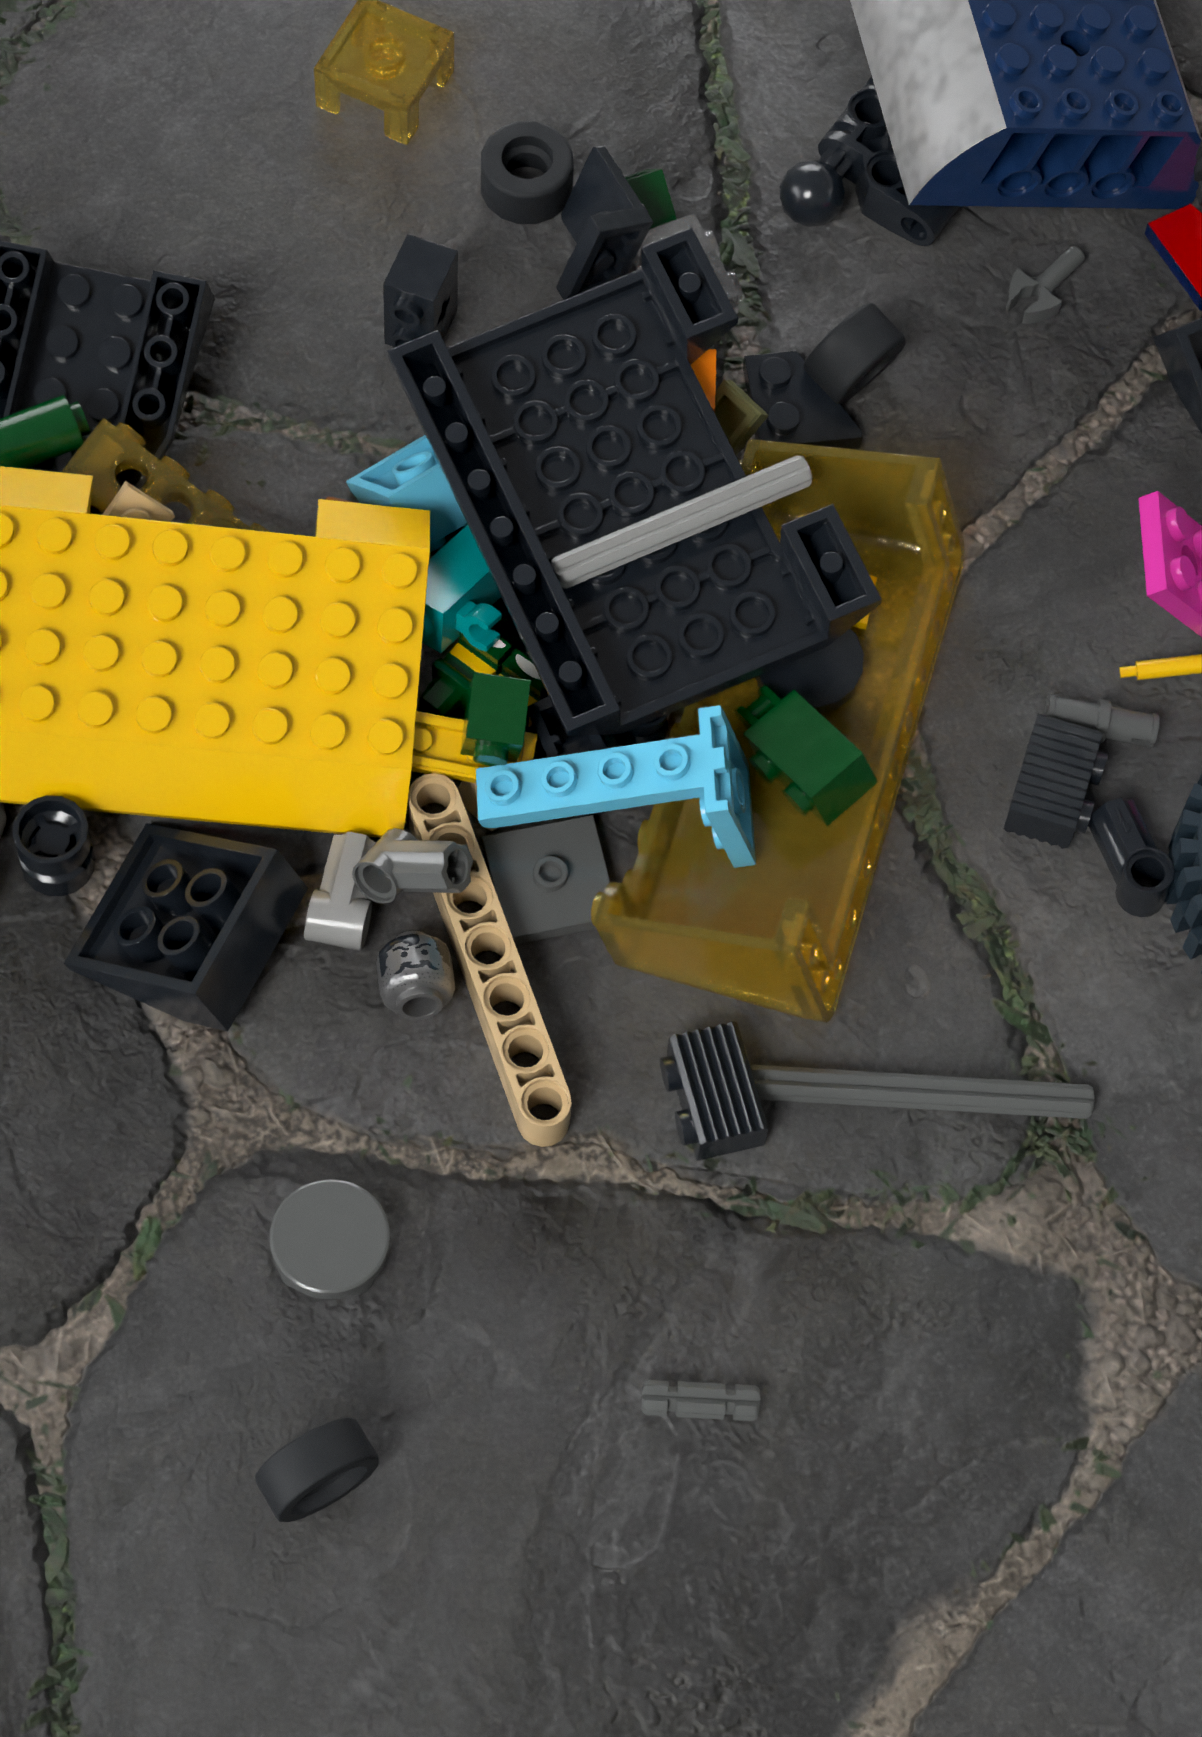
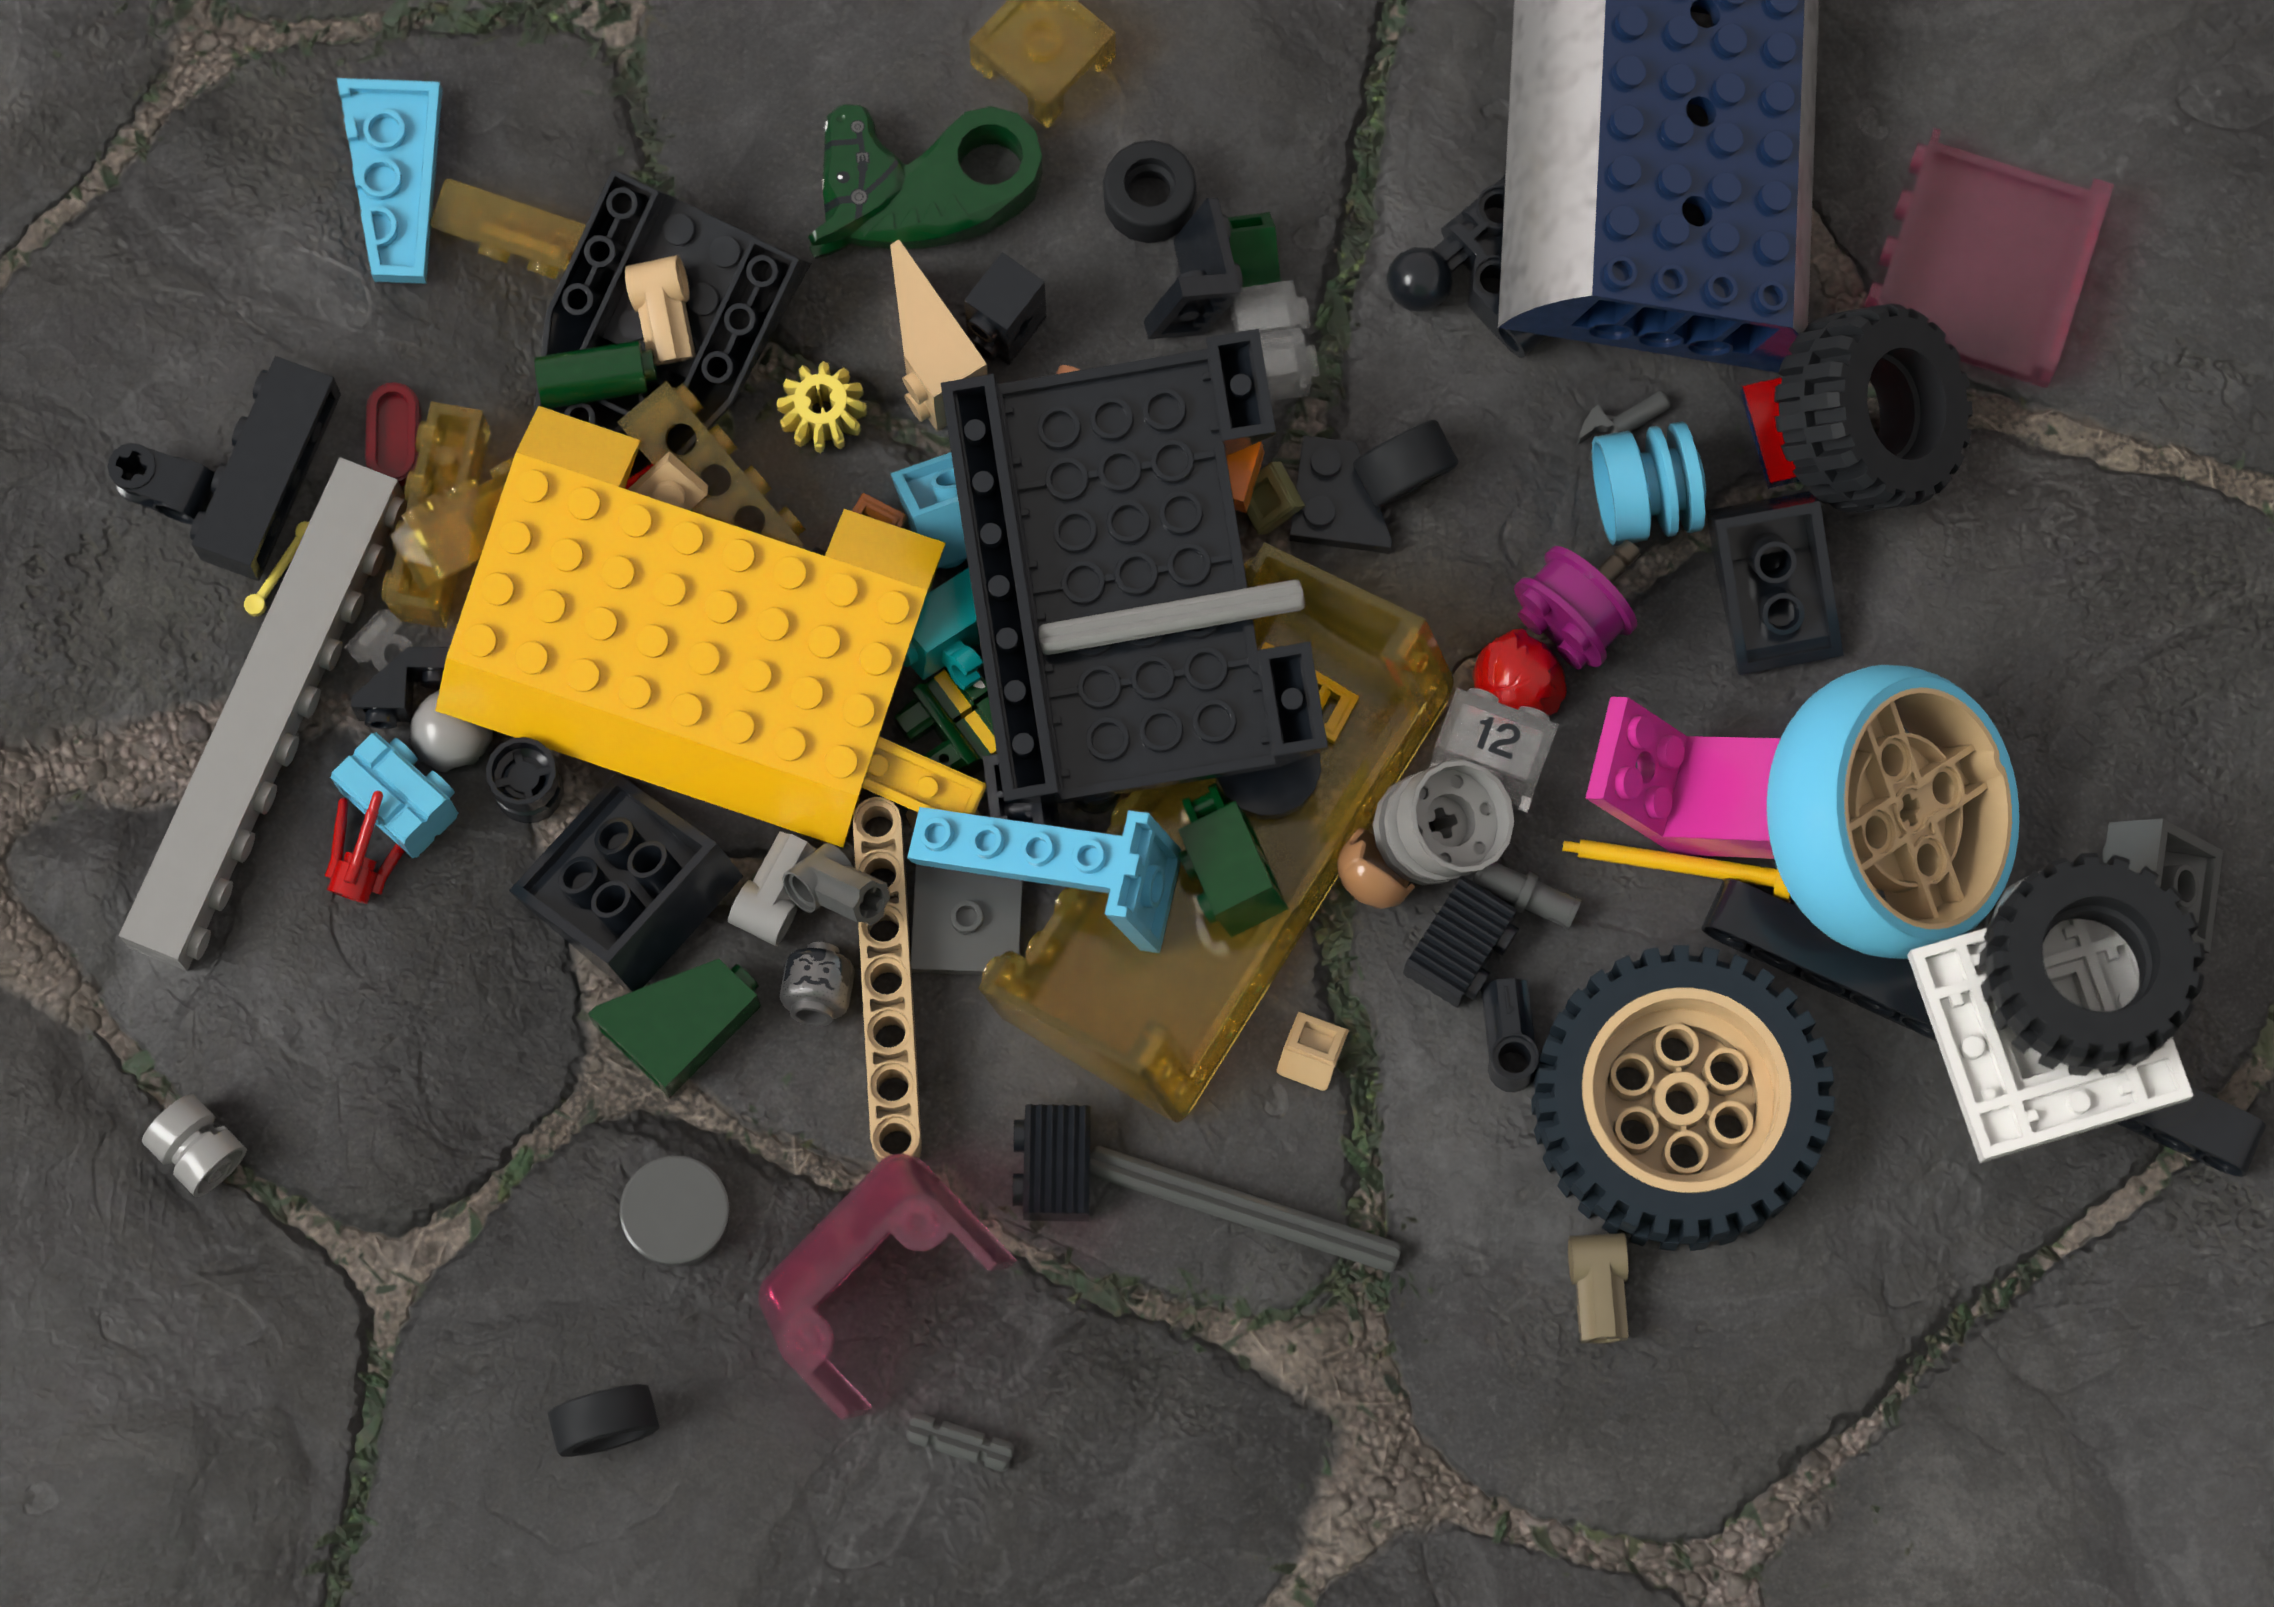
camera: 20 degrees right, 10 degrees up
dark green brick [460,672,531,766] -> none
none -> dark green slope [588,958,761,1098]
none -> tan piece [625,255,696,366]
none -> clear pink windscreen [758,1154,1017,1420]
none -> light yellow gear [777,361,867,454]
none -> dark green animal [808,104,1042,259]
none -> tan slope [890,240,988,432]
none -> tan slope [1277,1011,1349,1091]
none -> medium nougat hair [1337,828,1415,909]
none -> light grey wheel [1373,760,1514,886]
none -> clear brick [1430,688,1559,813]
none -> red hair [1472,628,1567,725]
none -> magenta wheel [1514,540,1641,670]
none -> medium azure wheel [1592,421,1706,546]

